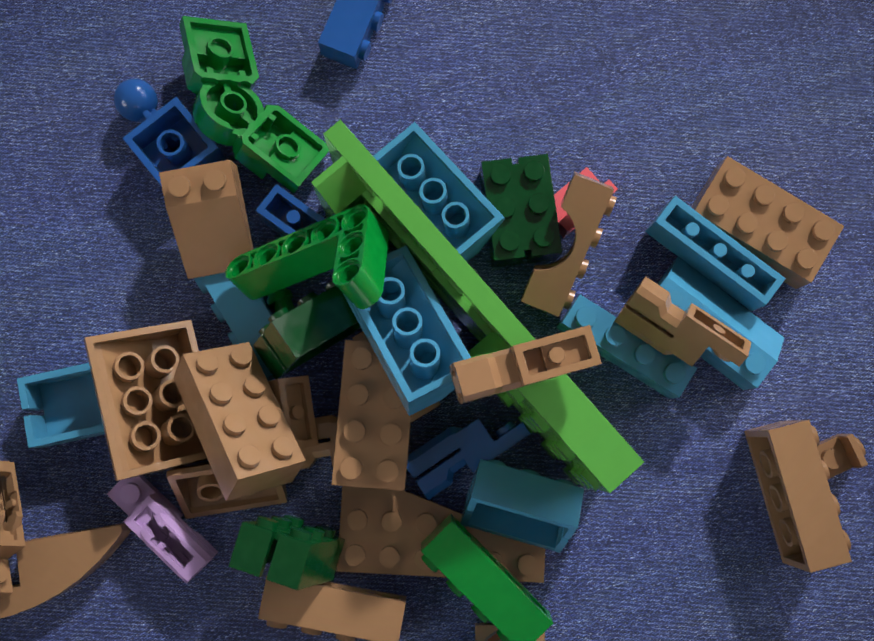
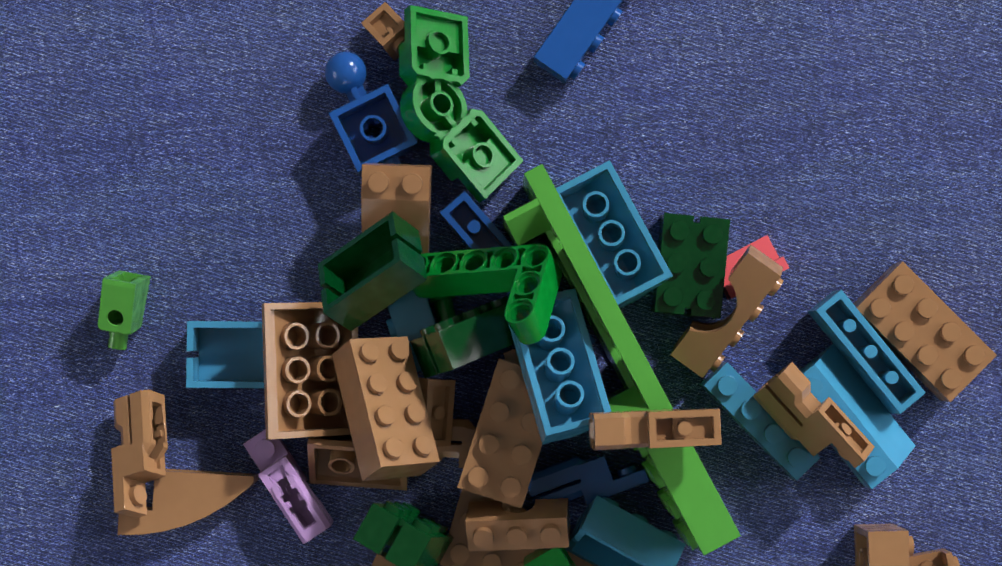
camera: 20 degrees right, 5 degrees up
none -> dark green piece [318,211,427,331]
none -> medium nougat bracket [361,2,405,61]
none -> medium nougat arch [465,498,571,551]

